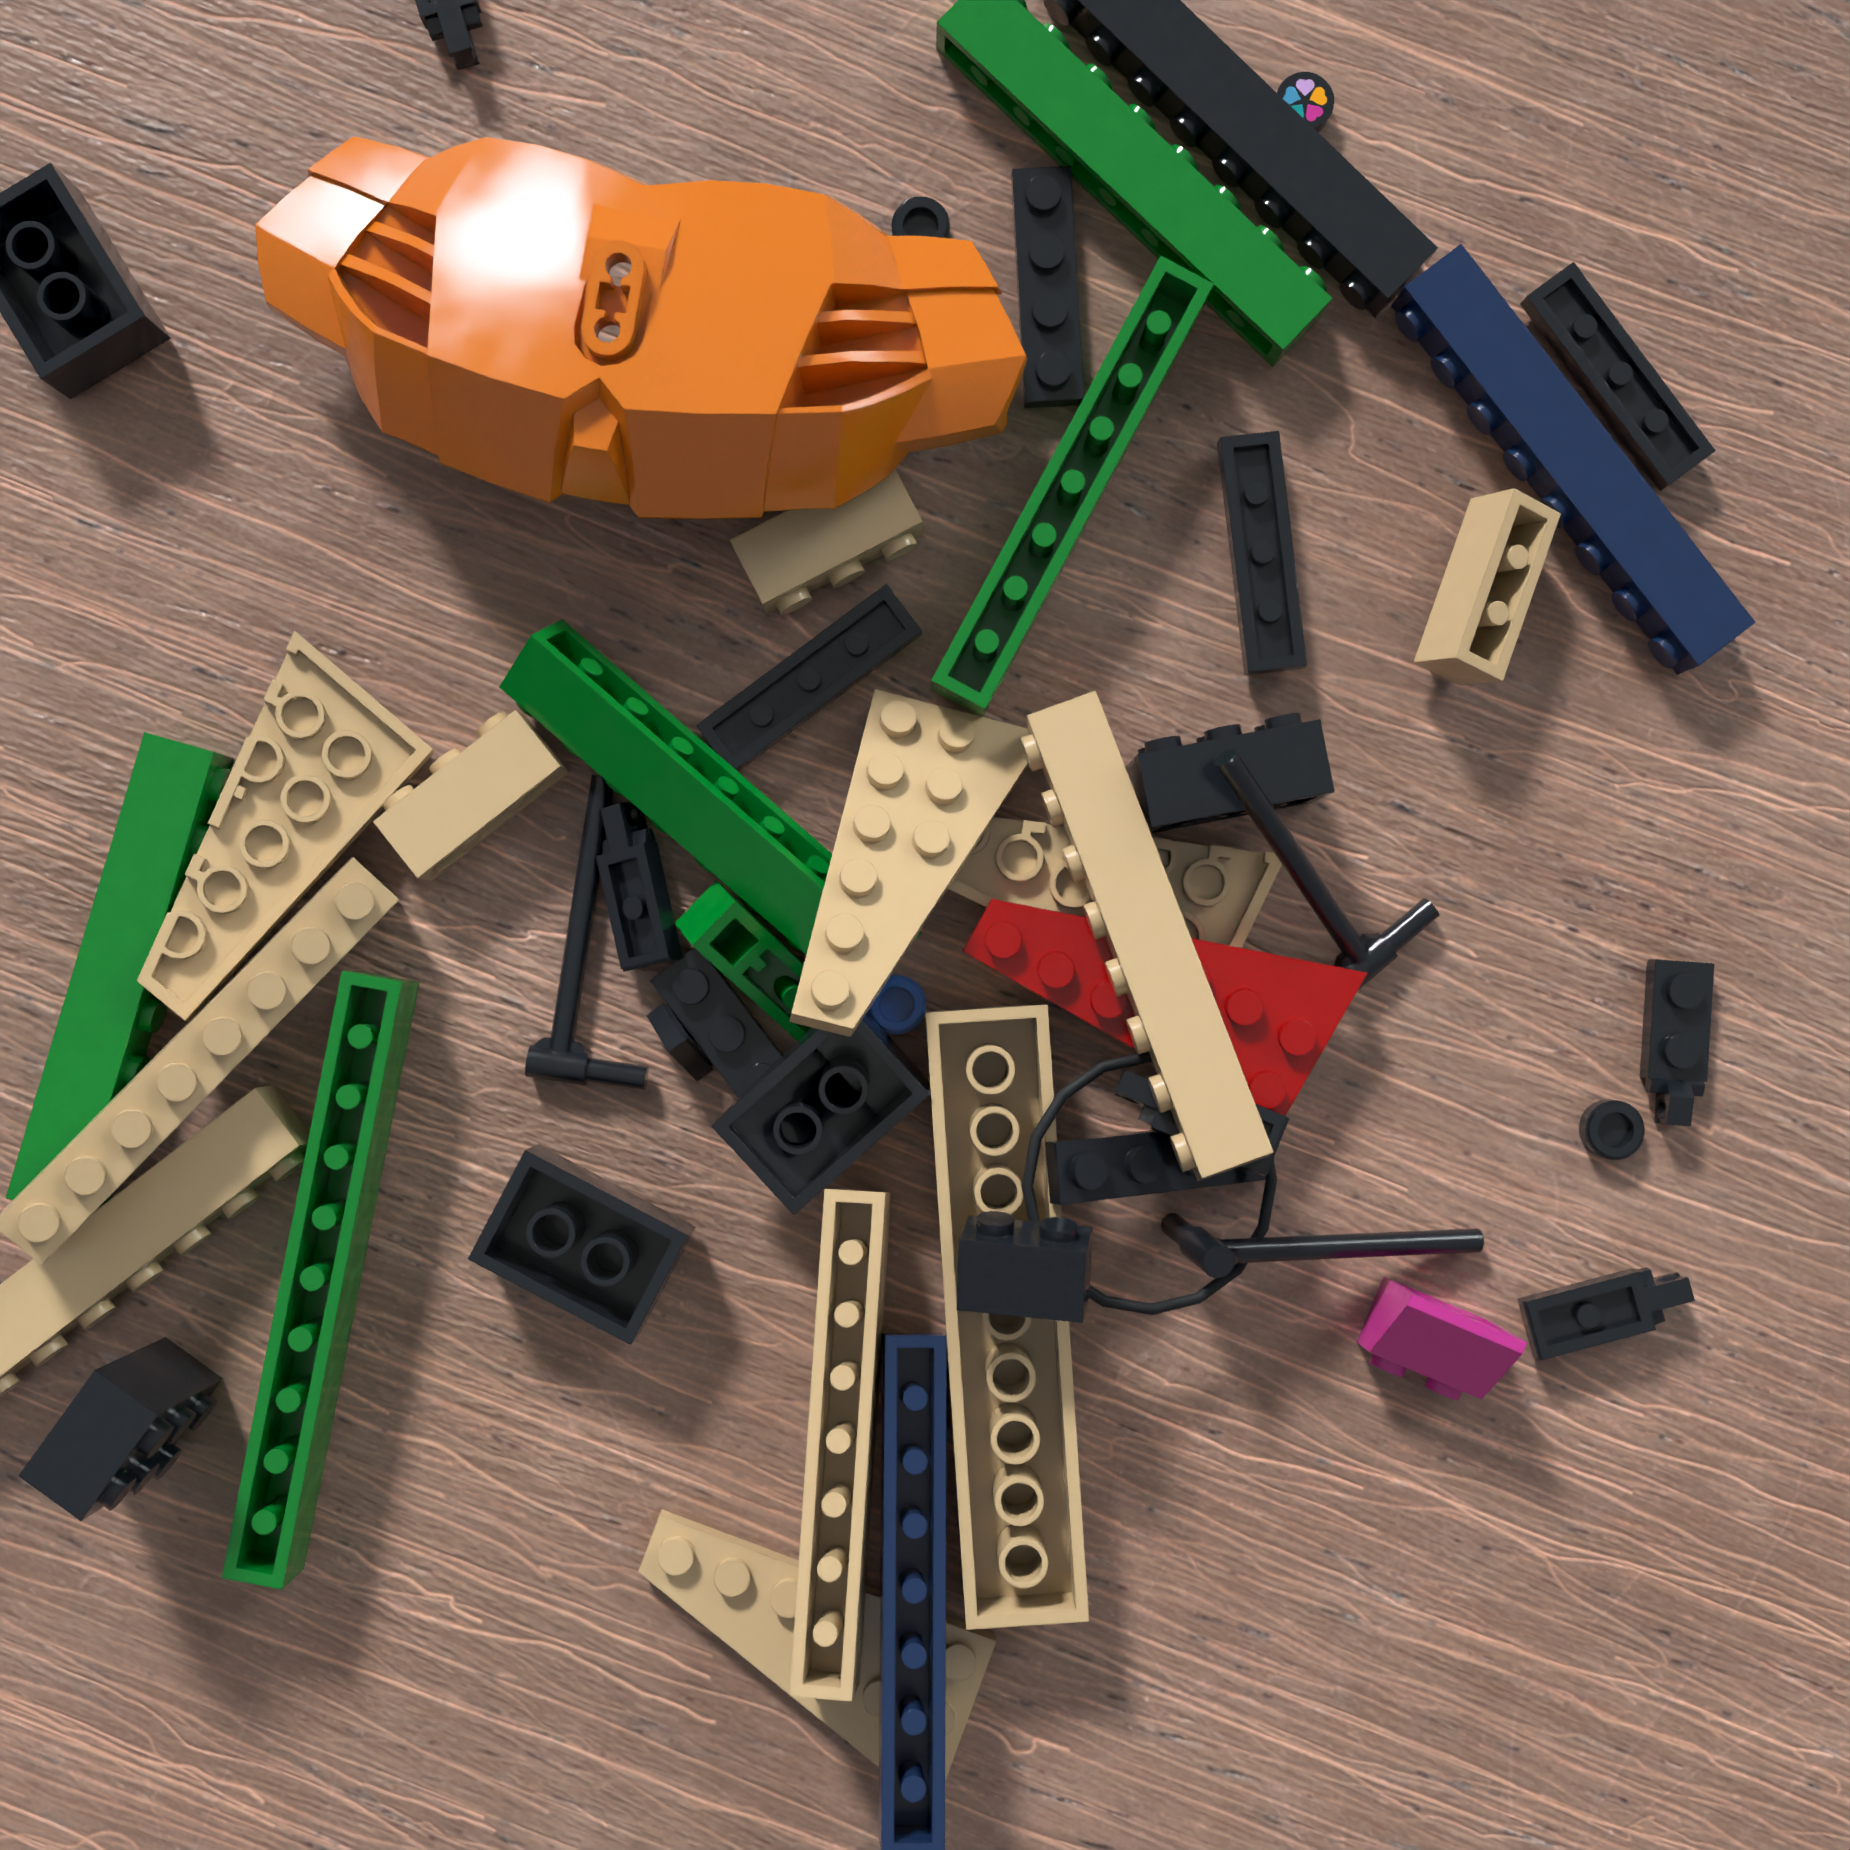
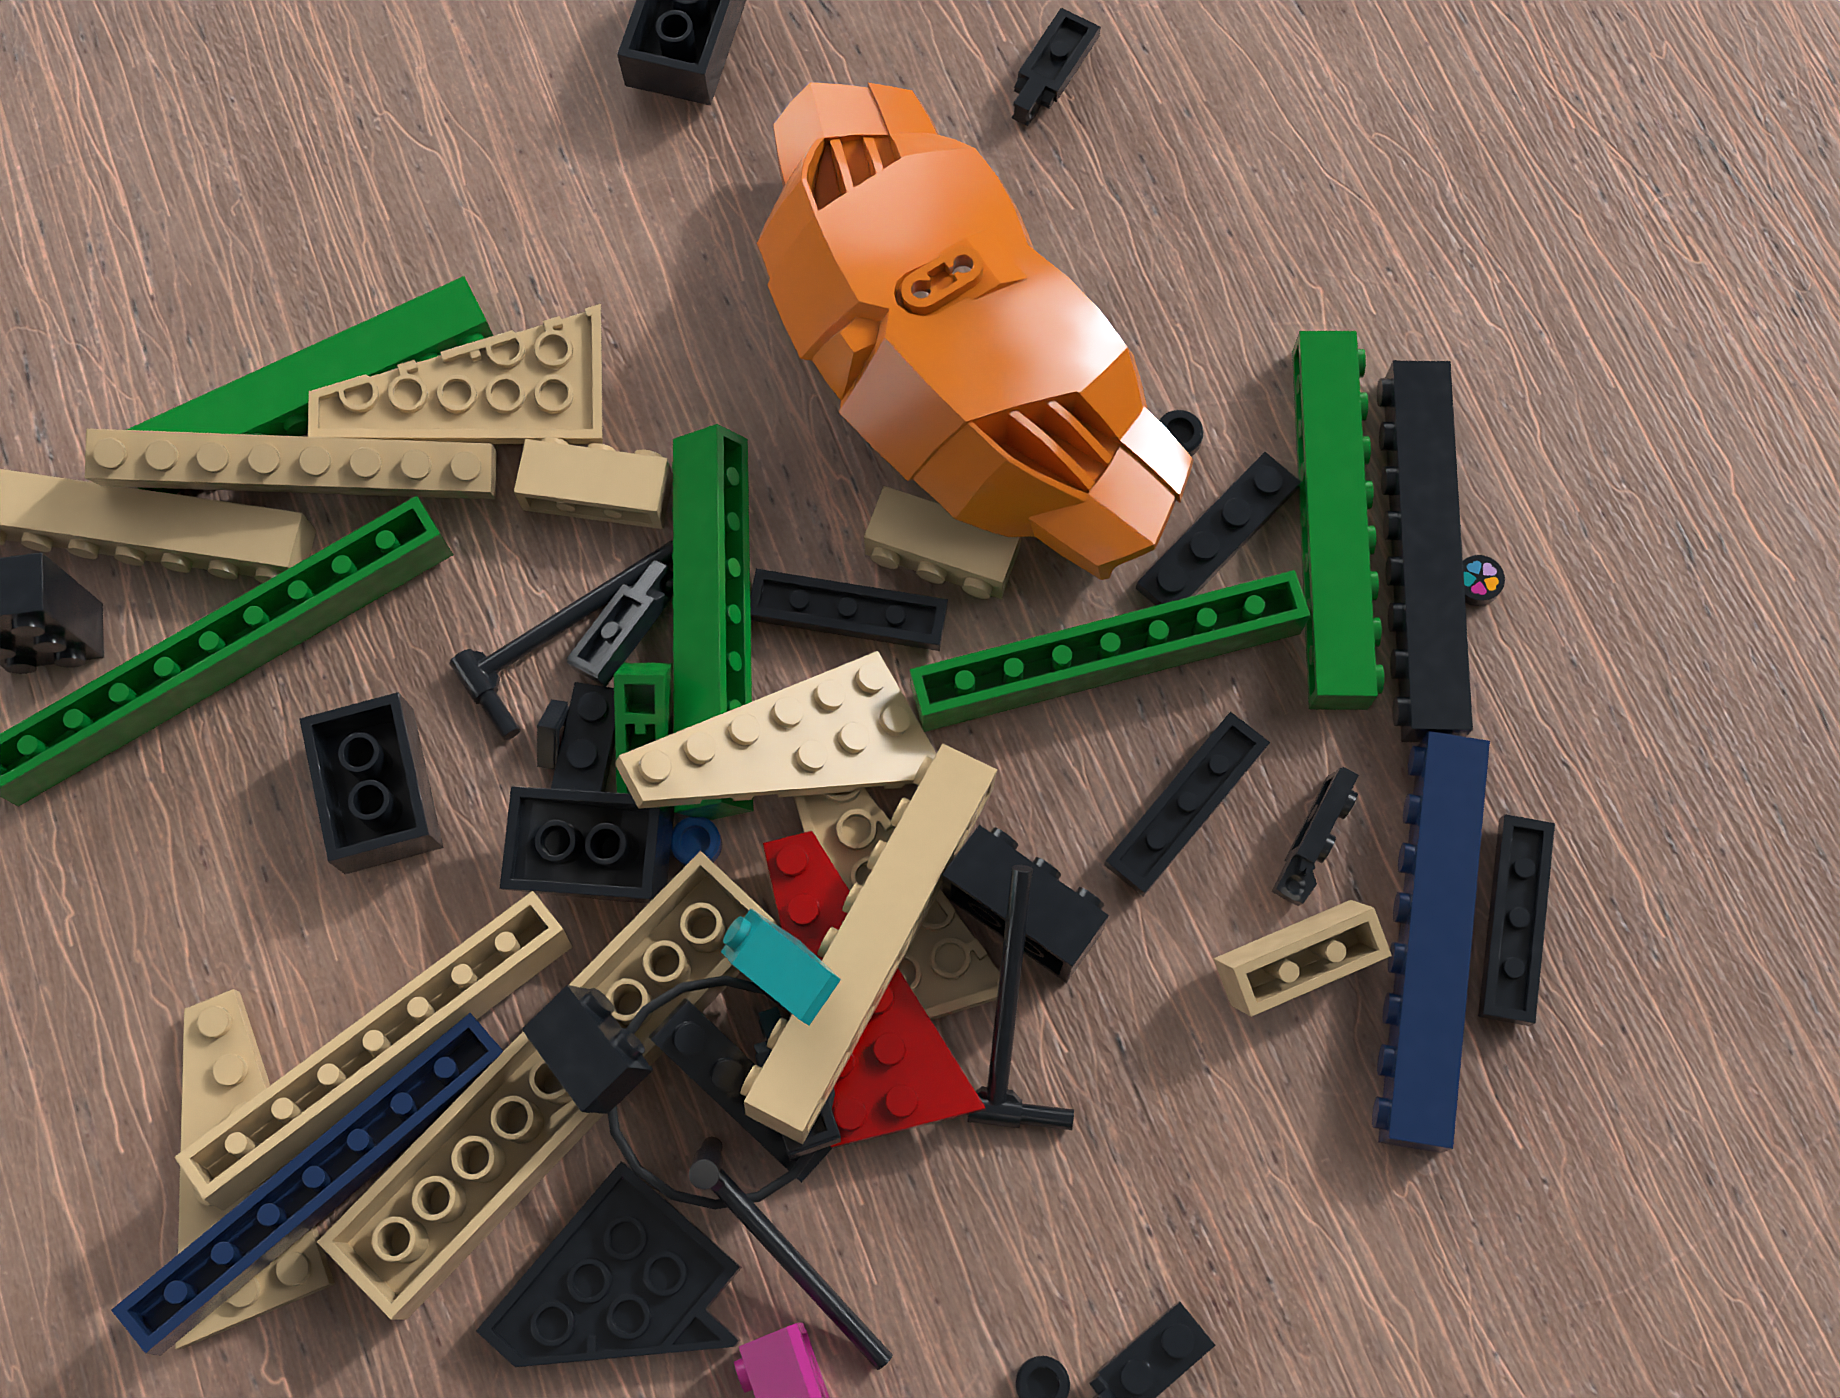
camera: 55 degrees right, 15 degrees down
none -> black wing [476,1161,742,1367]
none -> teal slope [721,908,841,1026]
none -> black hinge [1271,767,1359,906]

